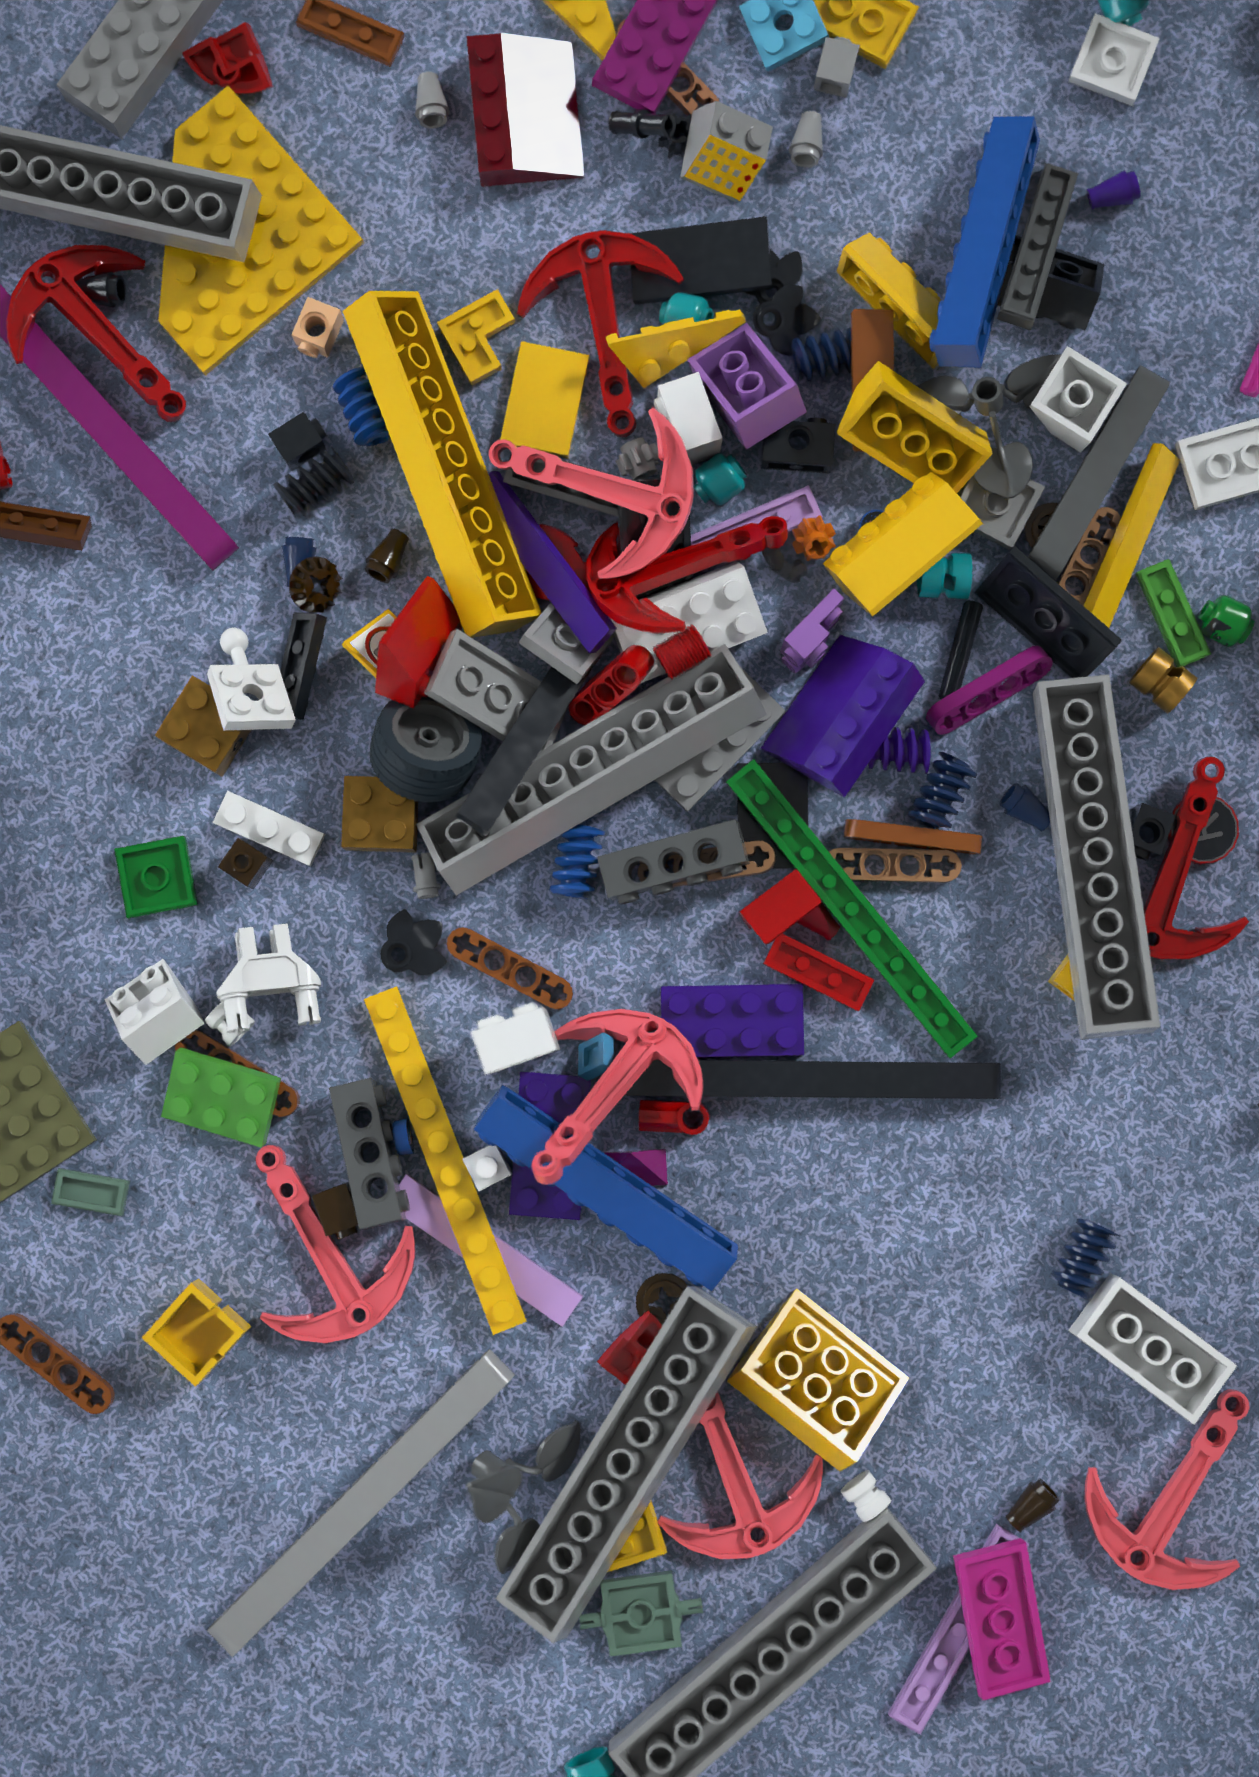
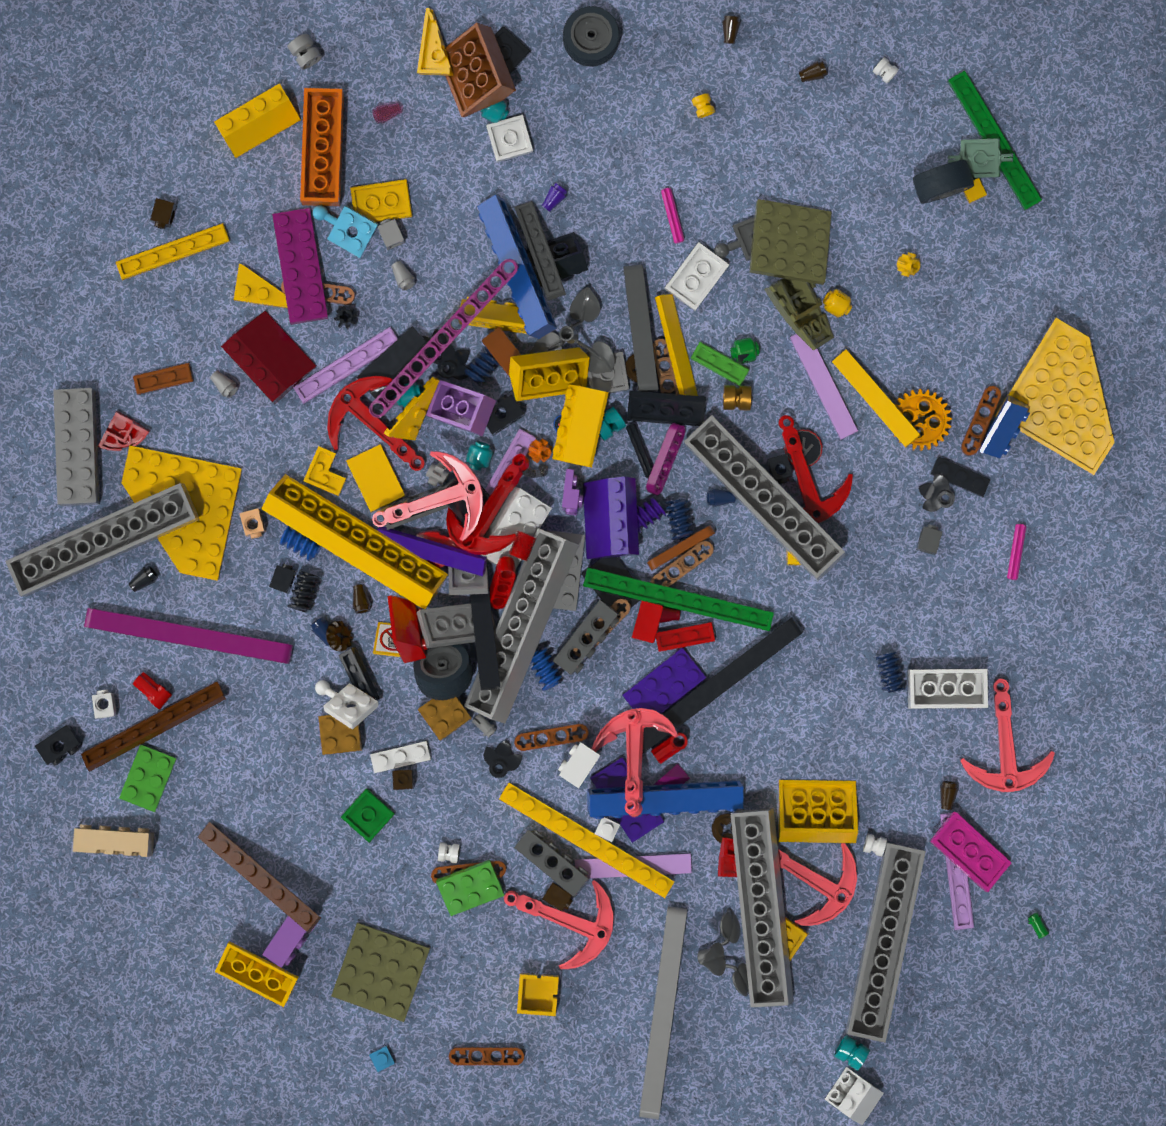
camera: 35 degrees left, 0 degrees up
red piece [6,245,186,422] -> none
sand green tile [51,1168,130,1216] -> none
white slope [105,959,205,1065] -> none
white connector [217,924,321,1033] -> none
blue tile [393,1118,414,1156] -> none
dark azure plate [578,1032,614,1081] -> none
sand green plate [579,1570,703,1657] -> none
black pin [608,109,676,139] -> none
white brick [654,372,722,465] -> none
light grey slope [680,101,773,202] -> none
white slope [1029,346,1127,453] -> none
none -> lavender tile [293,327,398,404]
none -> magenta beam [369,258,519,418]

